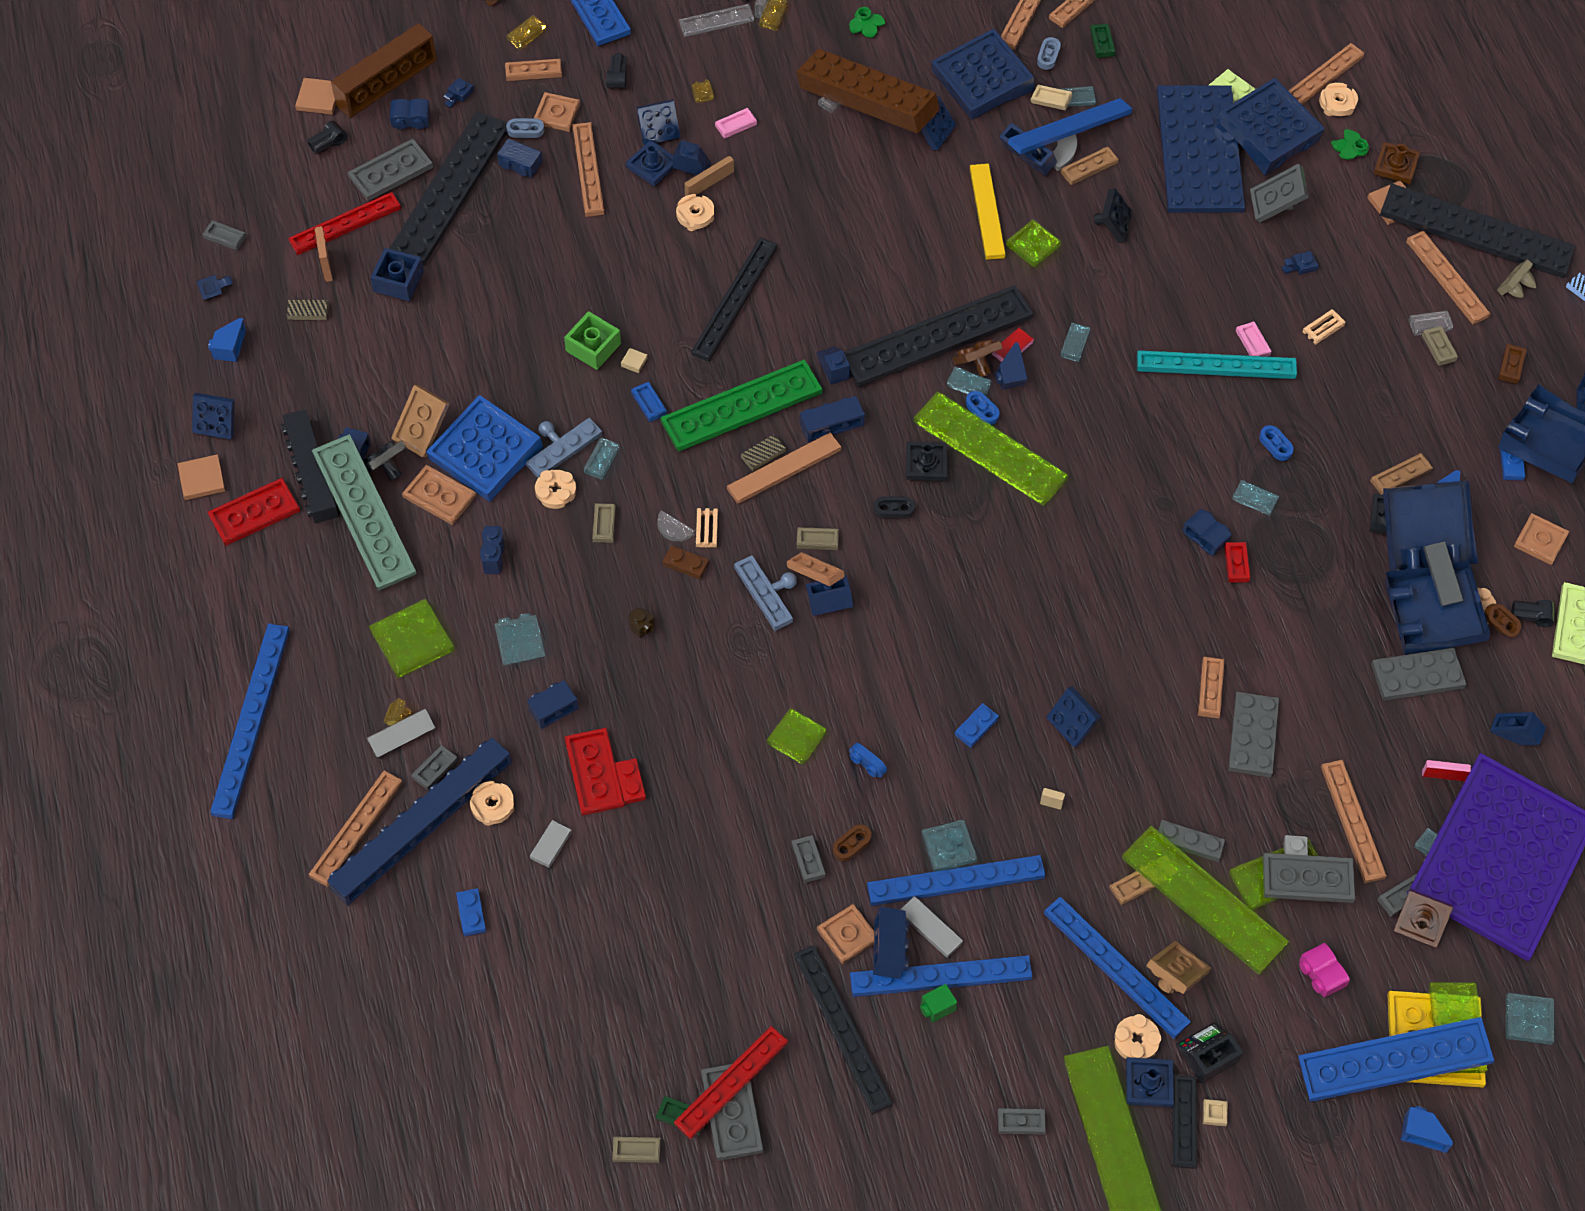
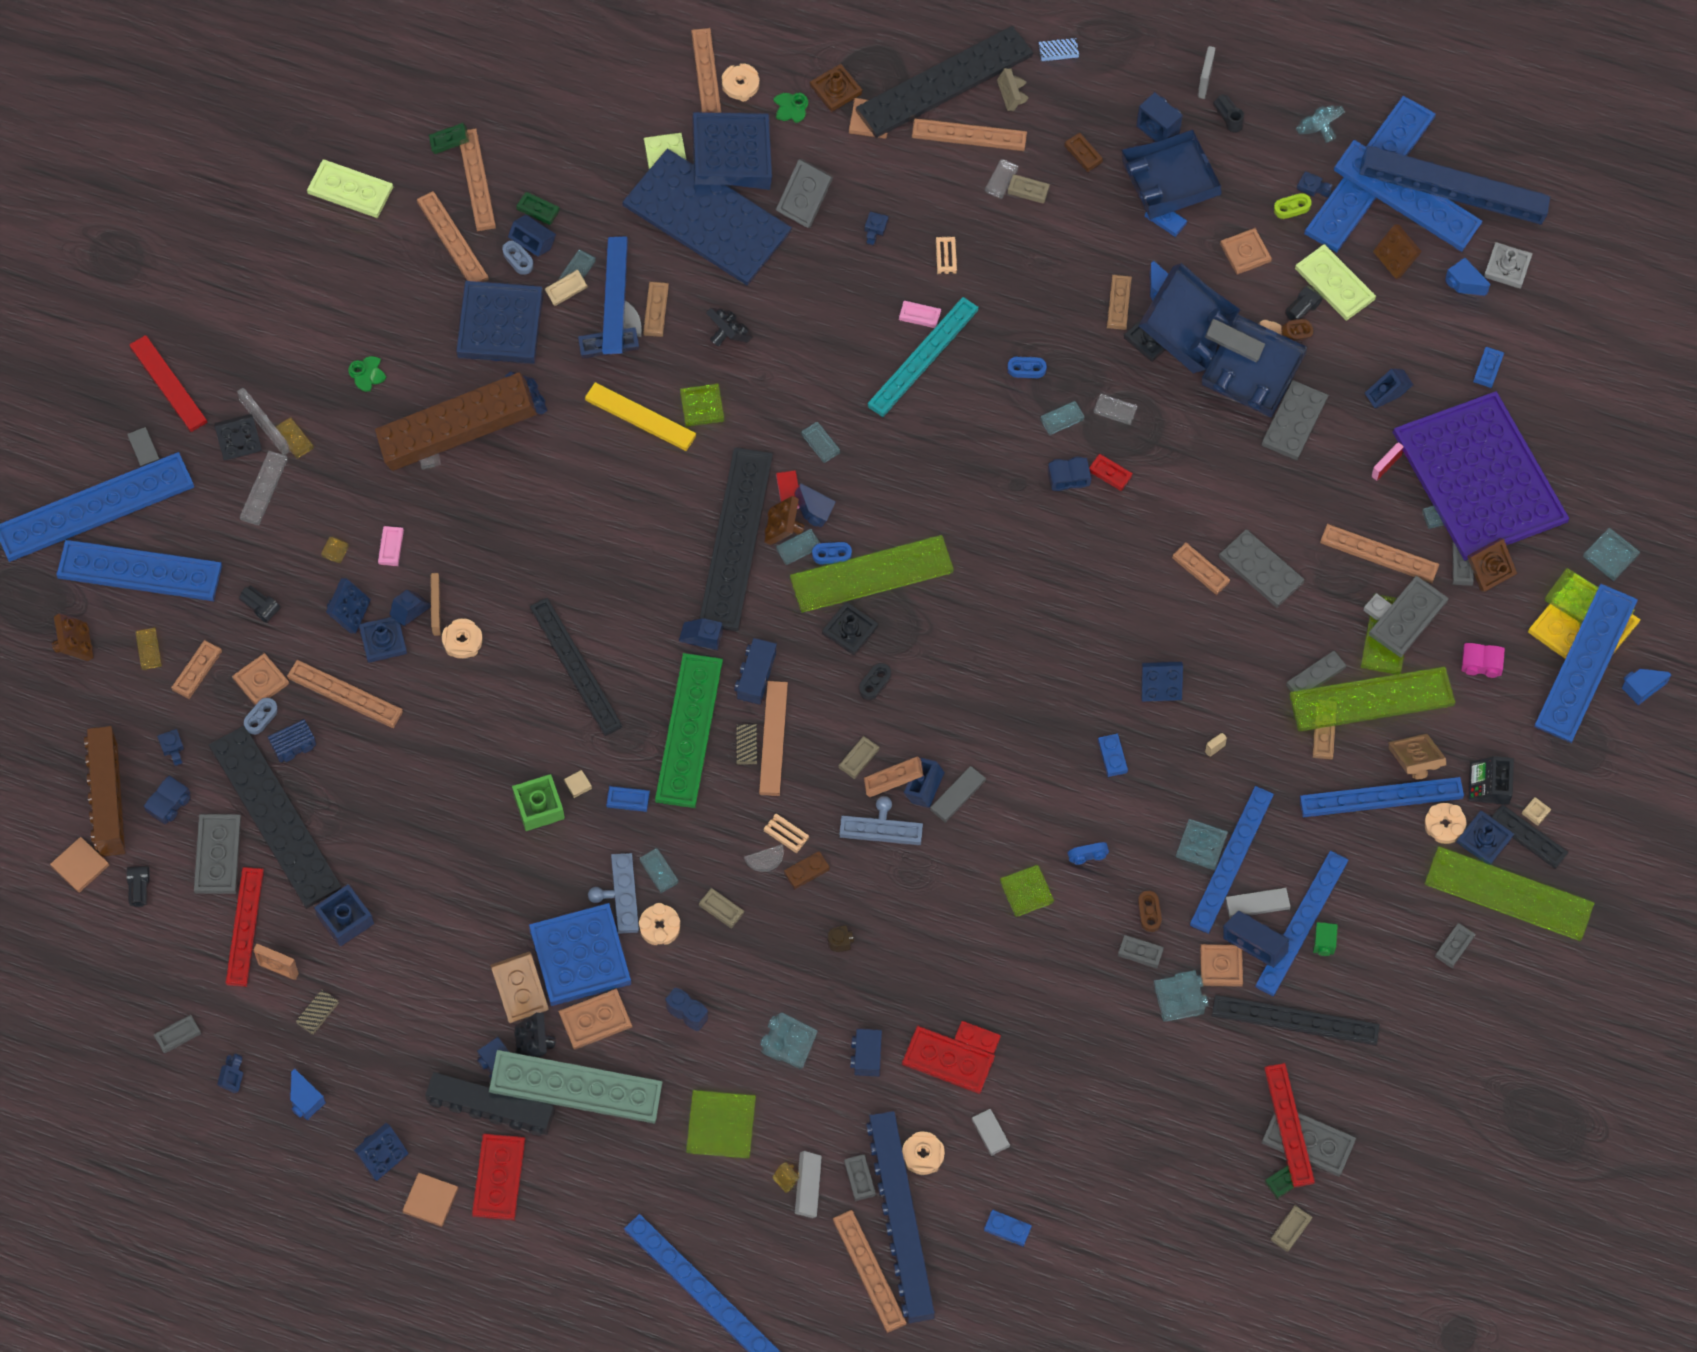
camera: 55 degrees left, 5 degrees up
none -> dark blue brick [508,215,556,257]
none -> dark grey tile [930,766,986,823]
none -> clear tile [1094,394,1137,425]
none -> clear light blue plate [1154,970,1208,1022]

